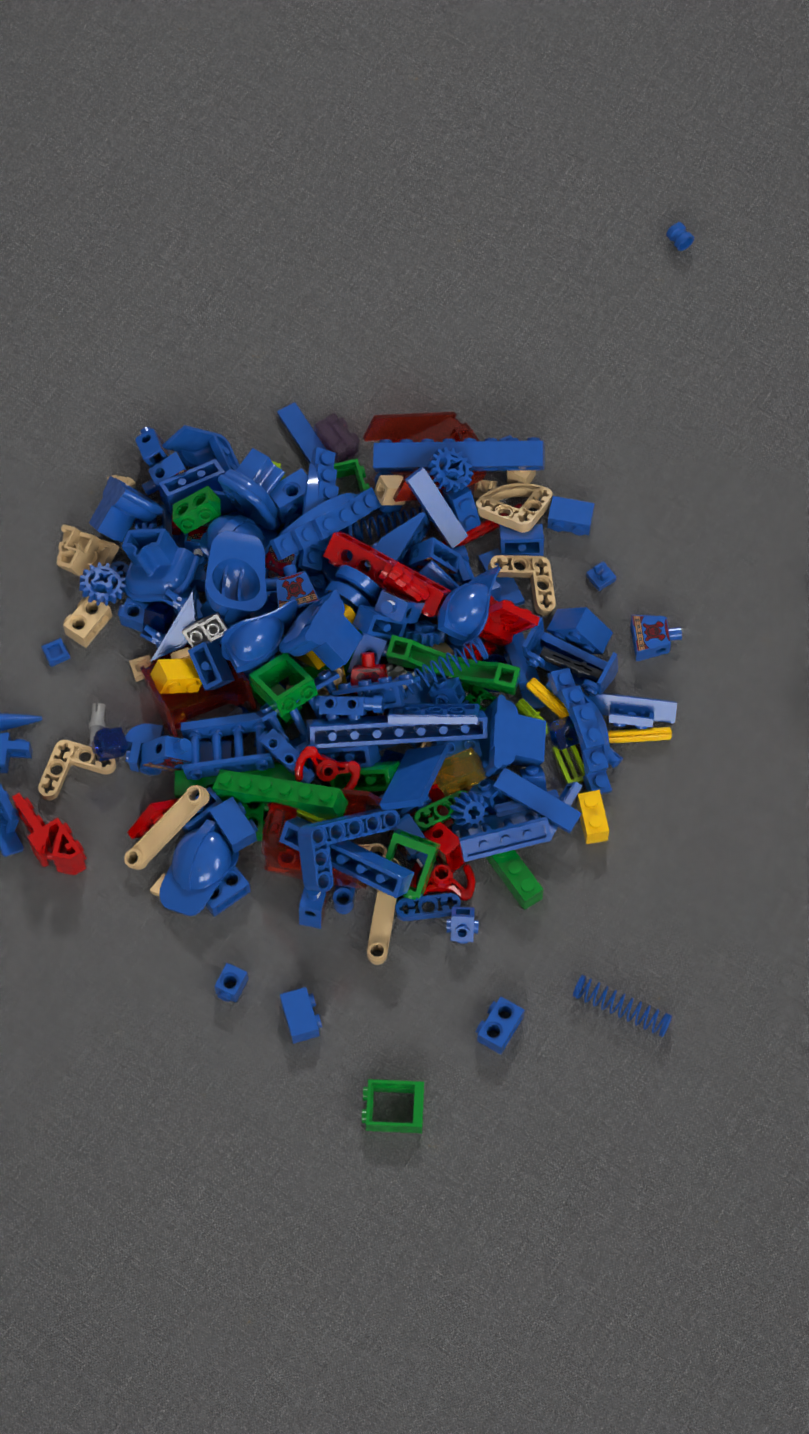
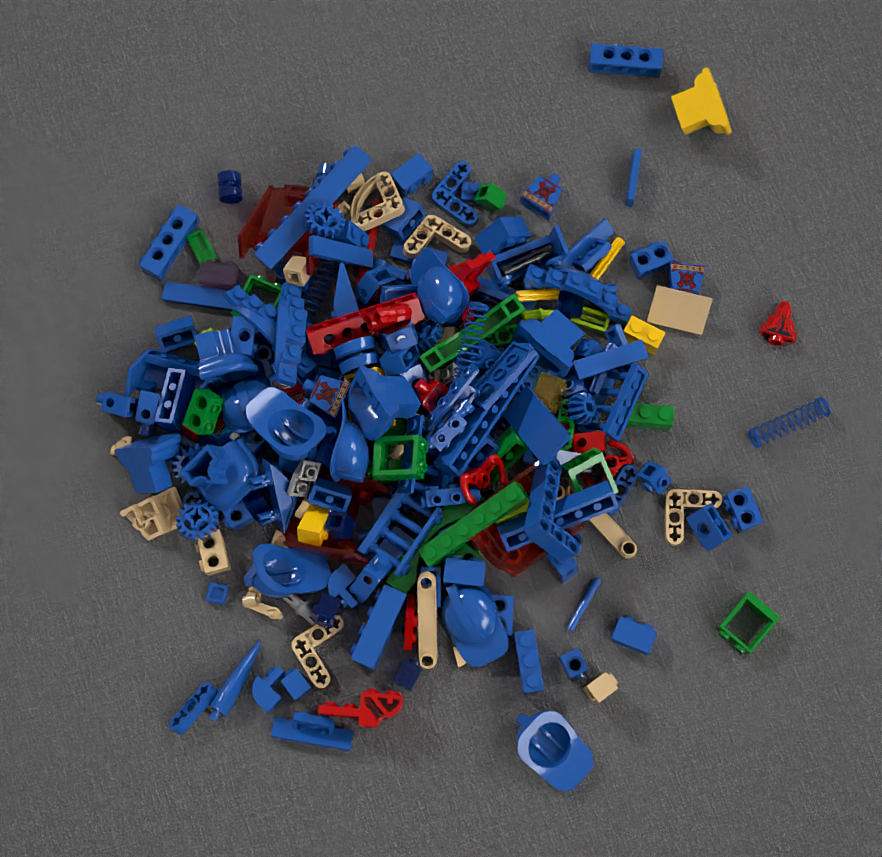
camera: 55 degrees left, 10 degrees up
none -> blue brick [139,204,200,282]
none -> blue brick [155,316,197,352]
none -> green tile [185,228,219,269]
none -> clear blue wheel [217,170,243,204]
none -> tan pin [242,587,283,620]
none -> blue piece [244,544,331,598]
none -> blue brick [281,668,312,701]
none -> clear blue brick [324,511,356,541]
none -> blue brick [349,585,407,672]
none -> clear blue brick [393,658,422,691]
none -> blue beam [432,161,478,227]
none -> green brick [474,183,507,212]
none -> blue brick [513,630,544,695]
none -> blue piece [516,710,593,791]
none -> blue bar [566,577,601,632]
none -> tan brick [583,672,618,705]
none -> blue tile [625,149,642,207]
none -> blue brick [628,240,674,280]
none -> tan tile [647,285,712,335]
none -> tan beam [665,489,722,546]
none -> torso [667,262,706,295]
none -> blue brick [686,503,733,551]
none -> red rock [759,301,797,346]

